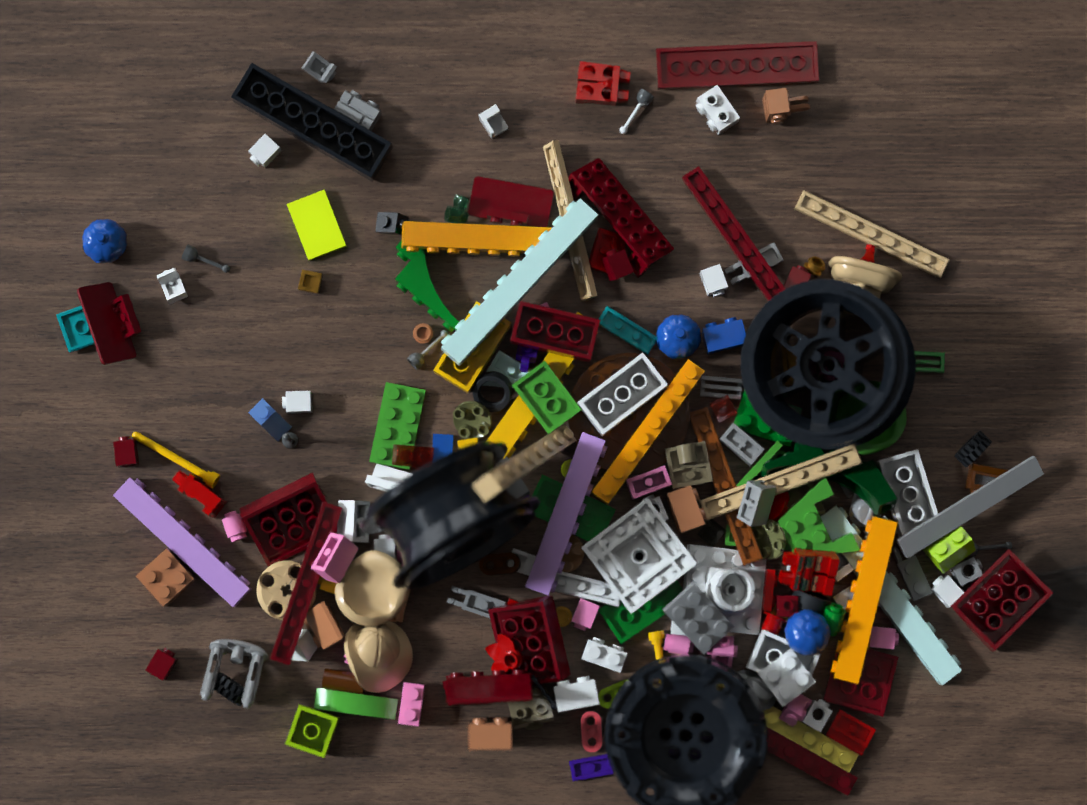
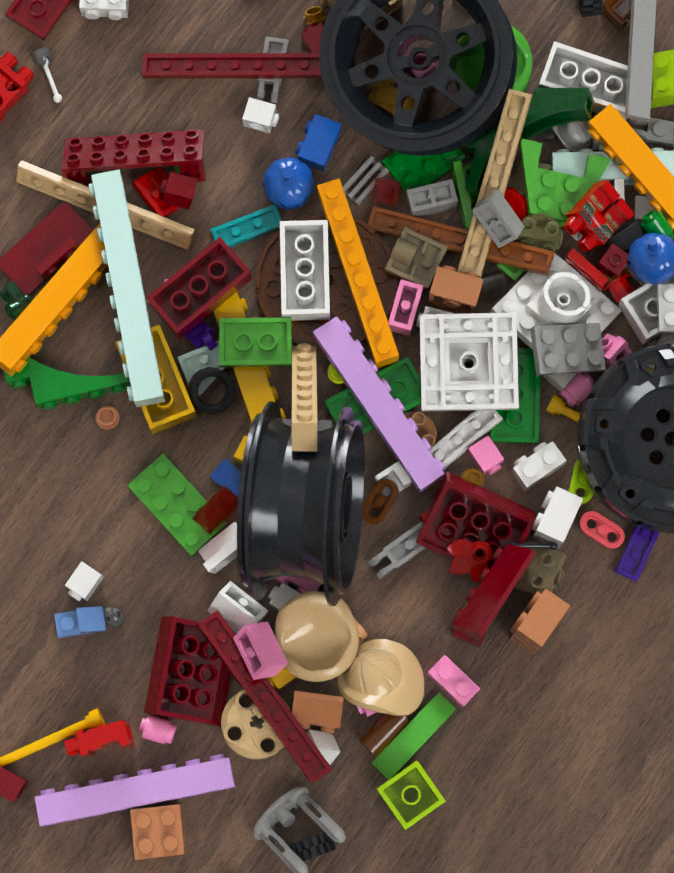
camera: 50 degrees left, 5 degrees down
hinge [406,330,448,370] -> none
olive dish [453,401,492,439] -> none

